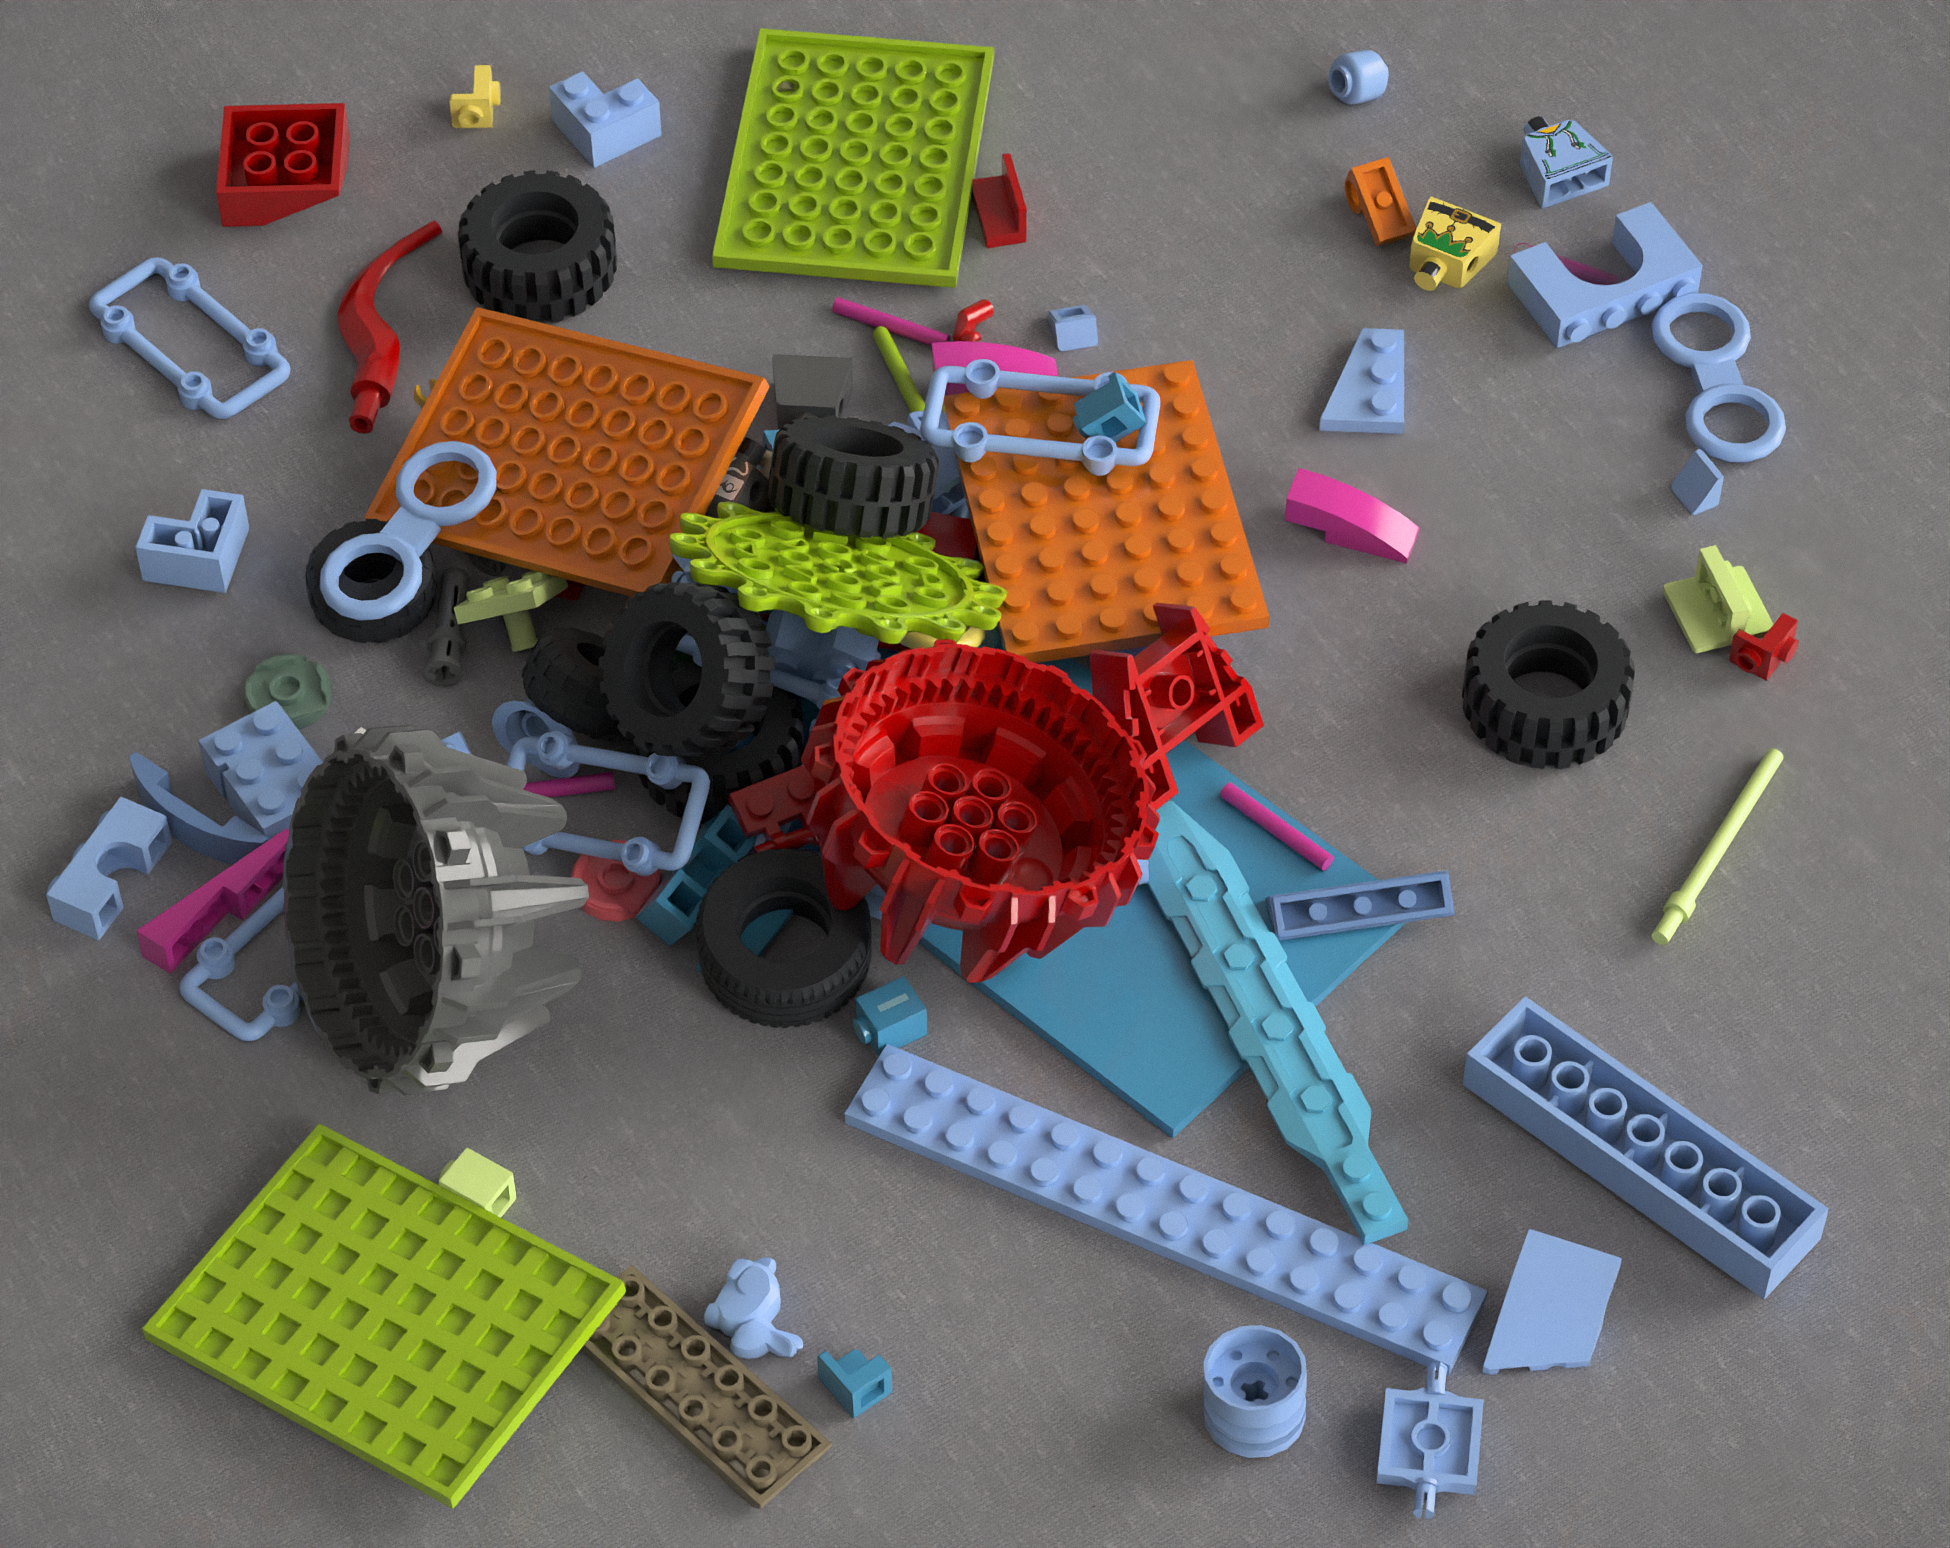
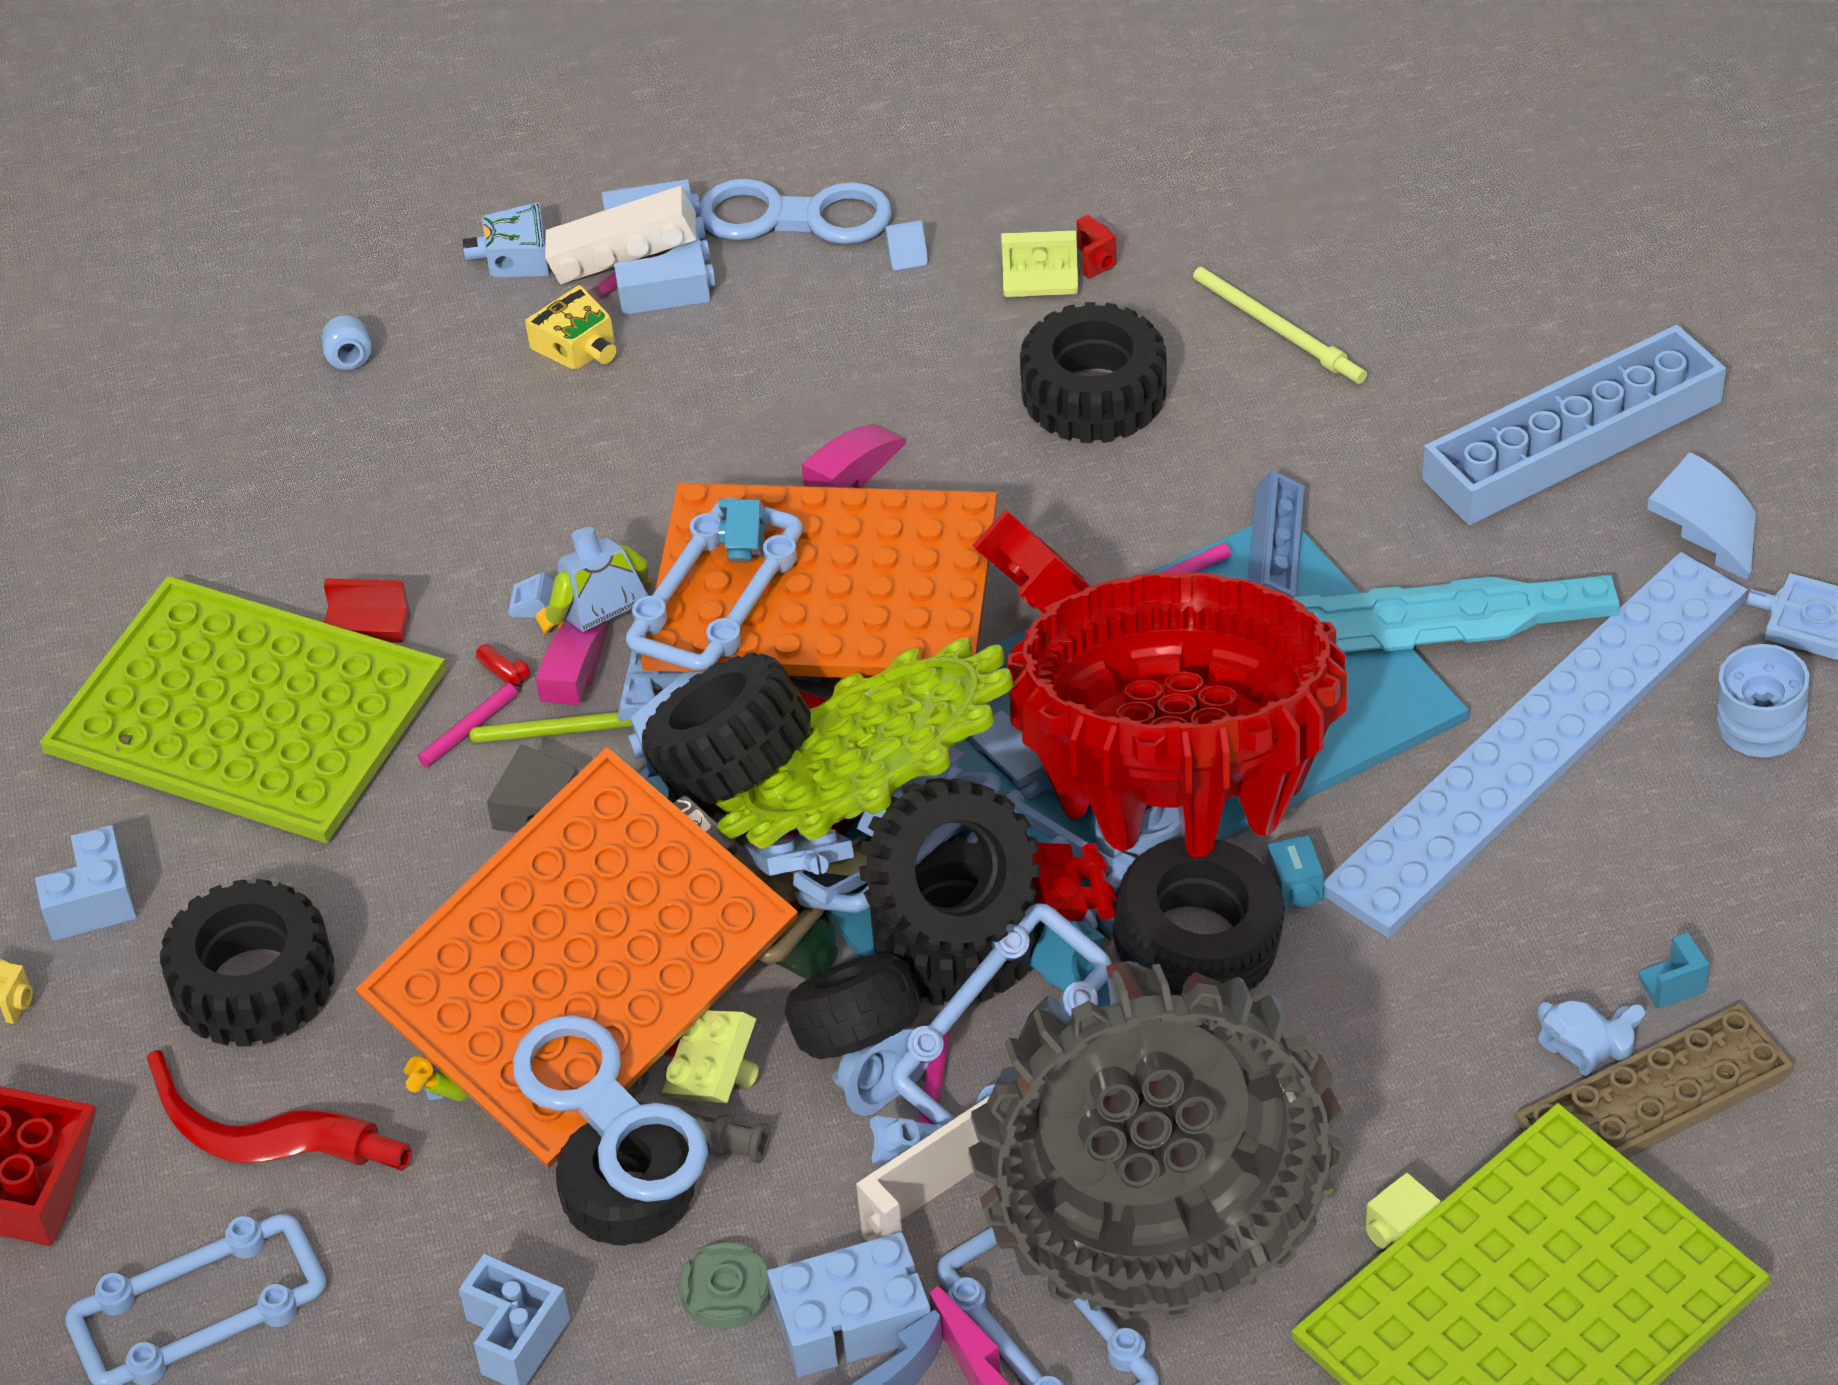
camera: 70 degrees left, 5 degrees down
light blue wing [1319,328,1404,434] -> none
orange plate [1344,157,1417,247] -> none
none -> light blue torso [536,527,654,635]
none -> white brick [545,186,696,284]

